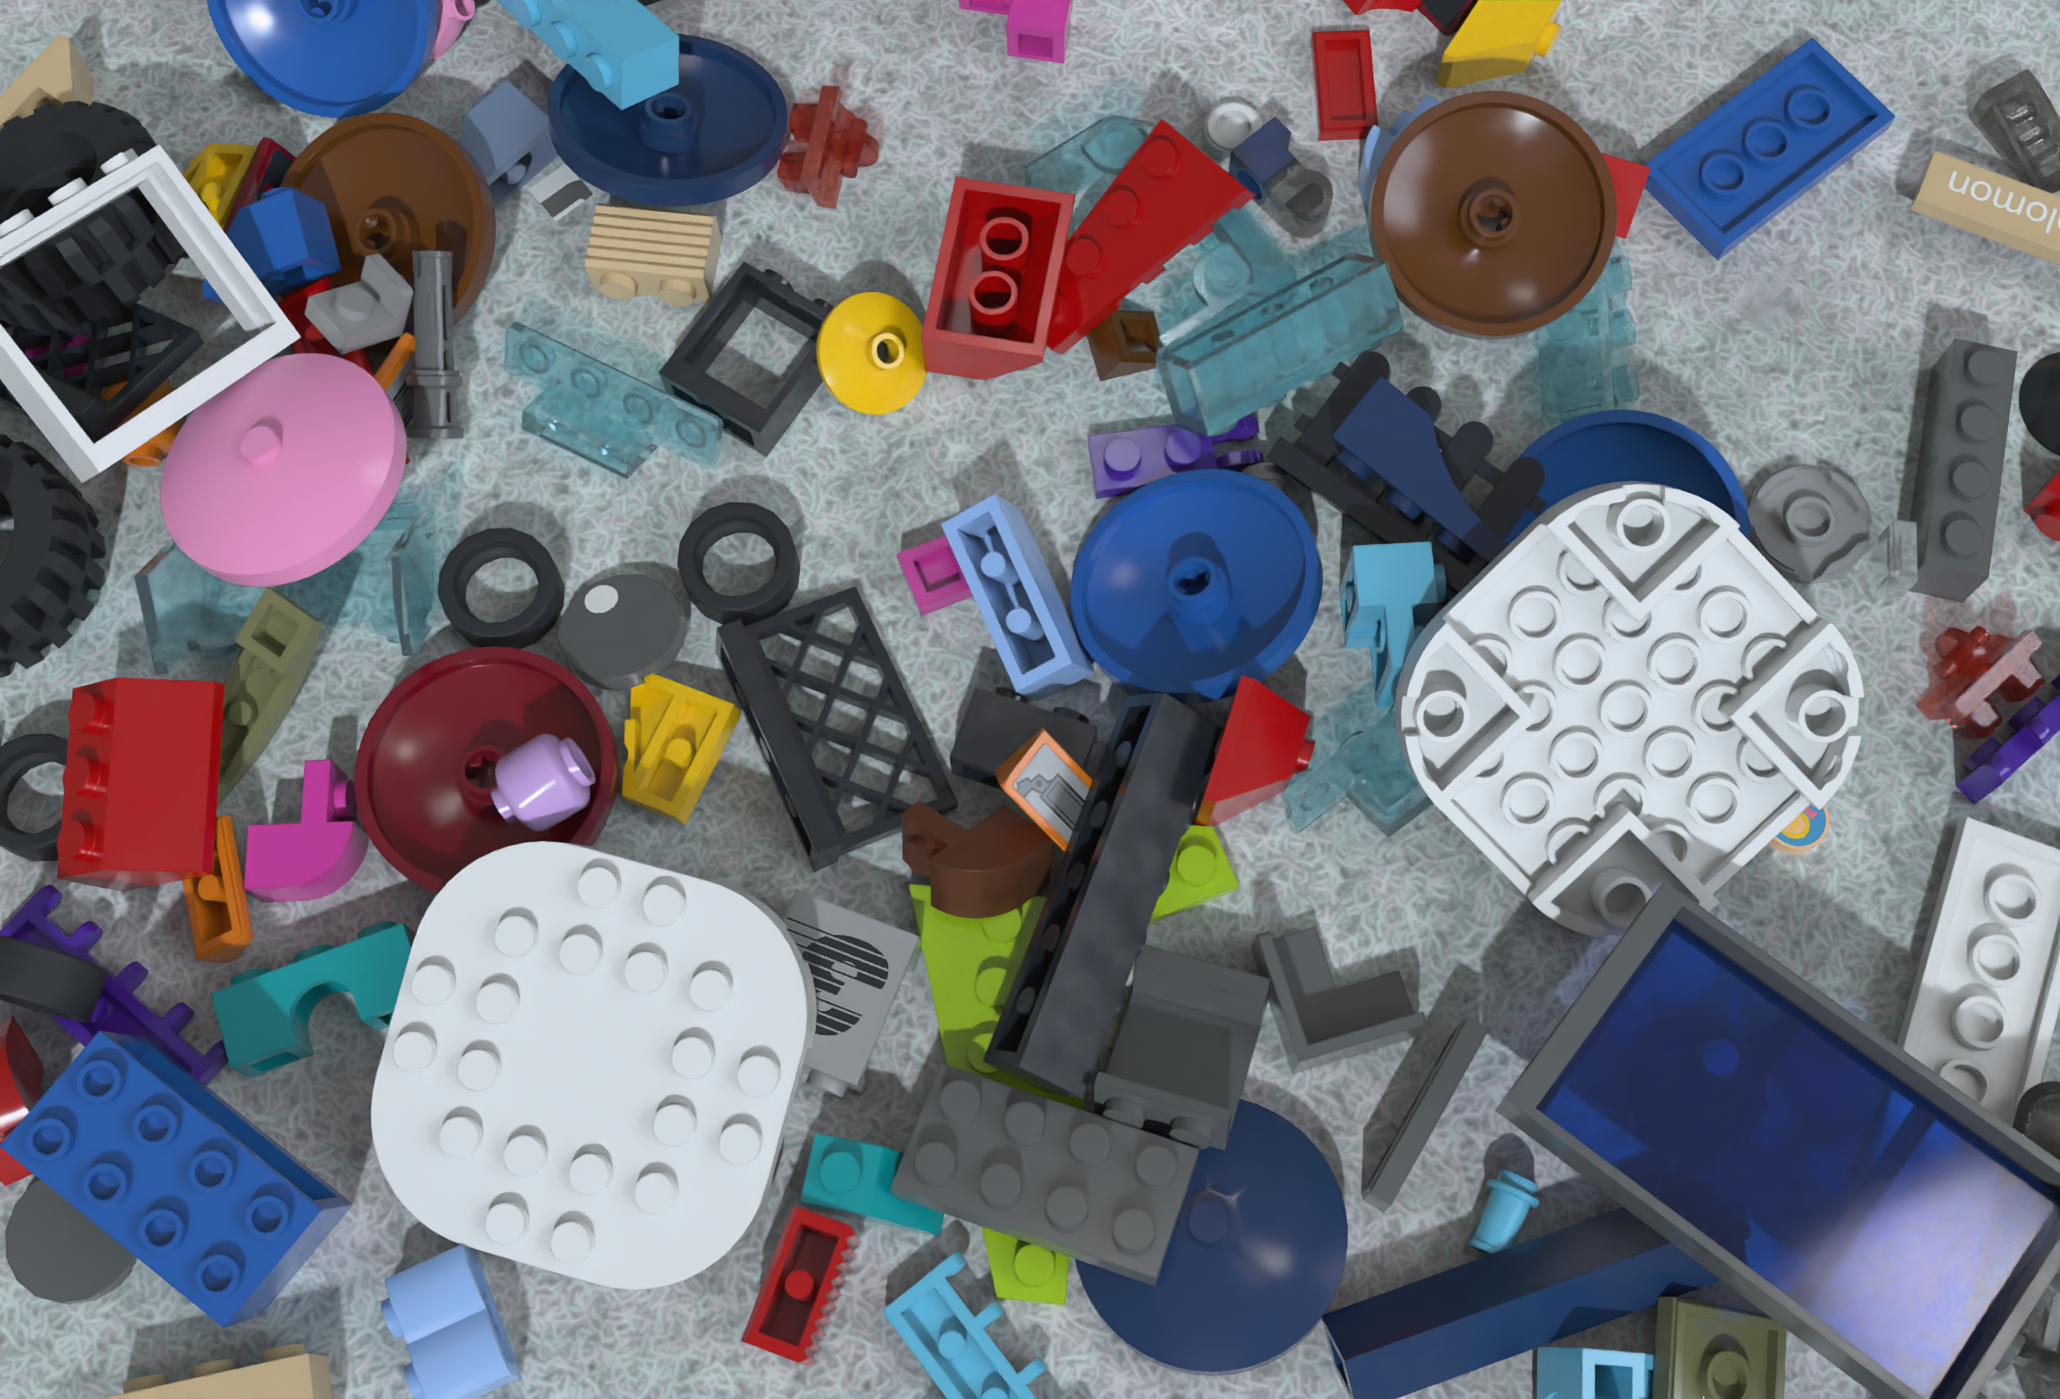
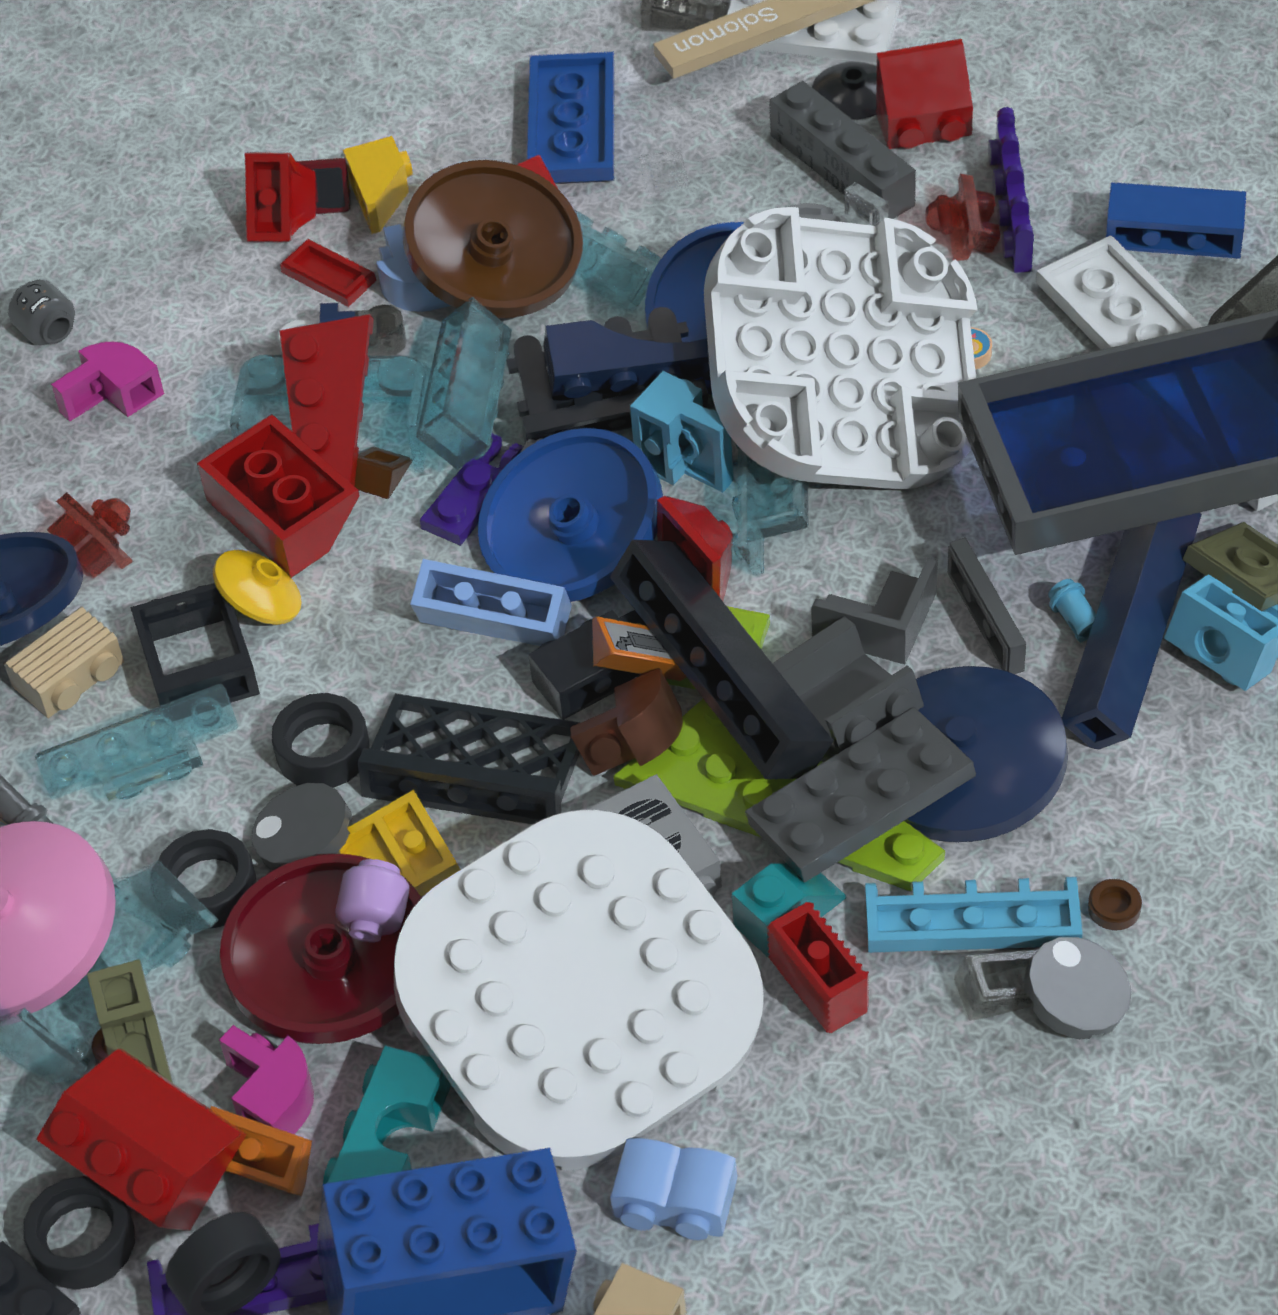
camera: 50 degrees left, 20 degrees down
dark pink plate [897,535,973,617] -> none

